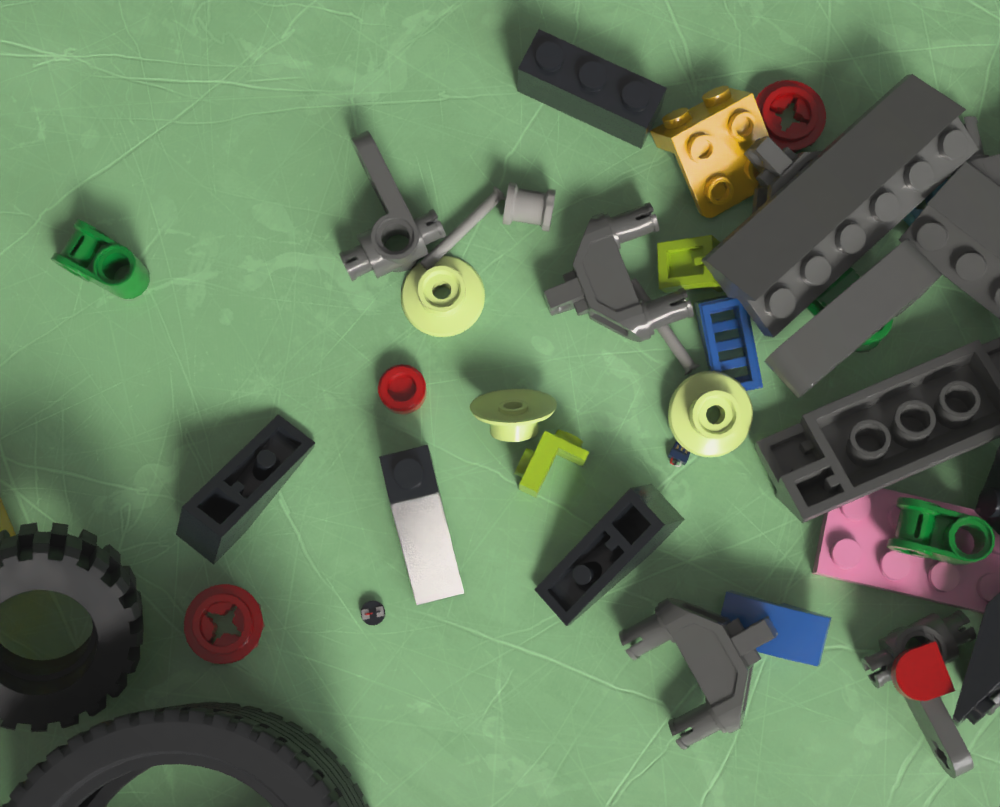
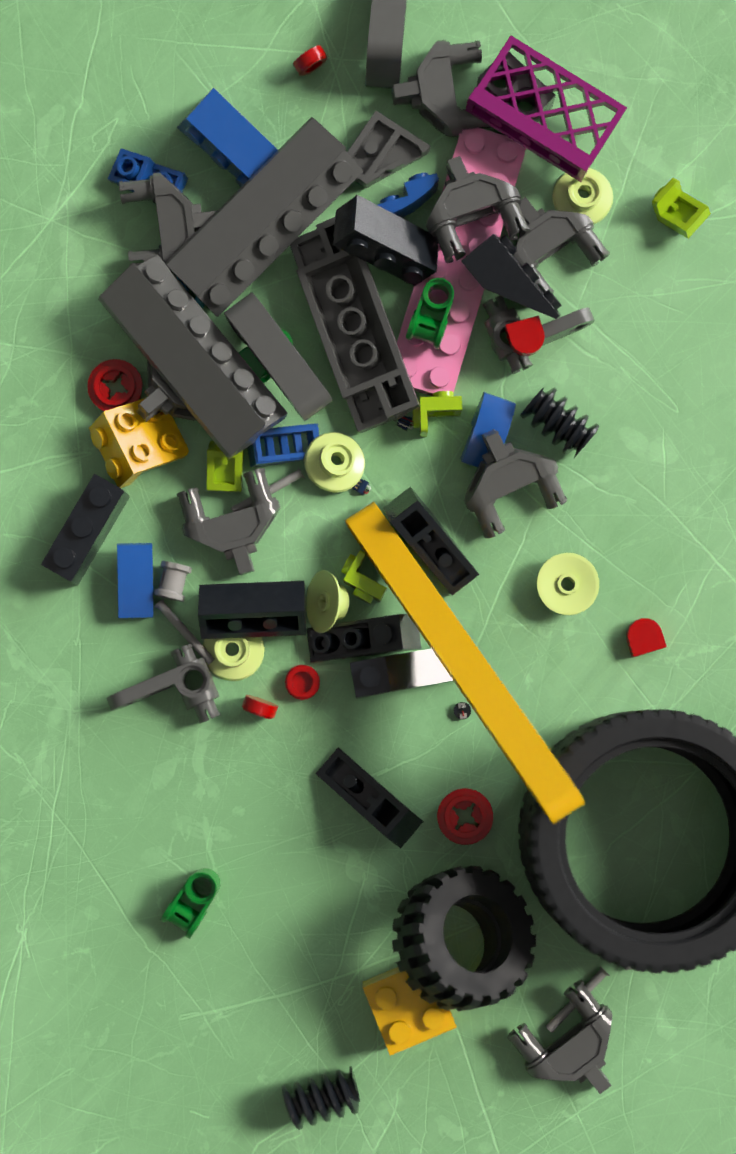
camera: 90 degrees left, 5 degrees up
none -> blue slope [117,543,153,618]
none -> black brick [198,581,306,639]
none -> red tile [241,695,279,719]
none -> black slope [306,614,421,663]
none -> yellow beam [344,502,585,824]
none -> dark blue piece [396,416,413,431]
none -> lime bracket [413,391,462,437]
none -> black piece [520,387,599,458]
none -> yellowish green piece [537,553,599,615]

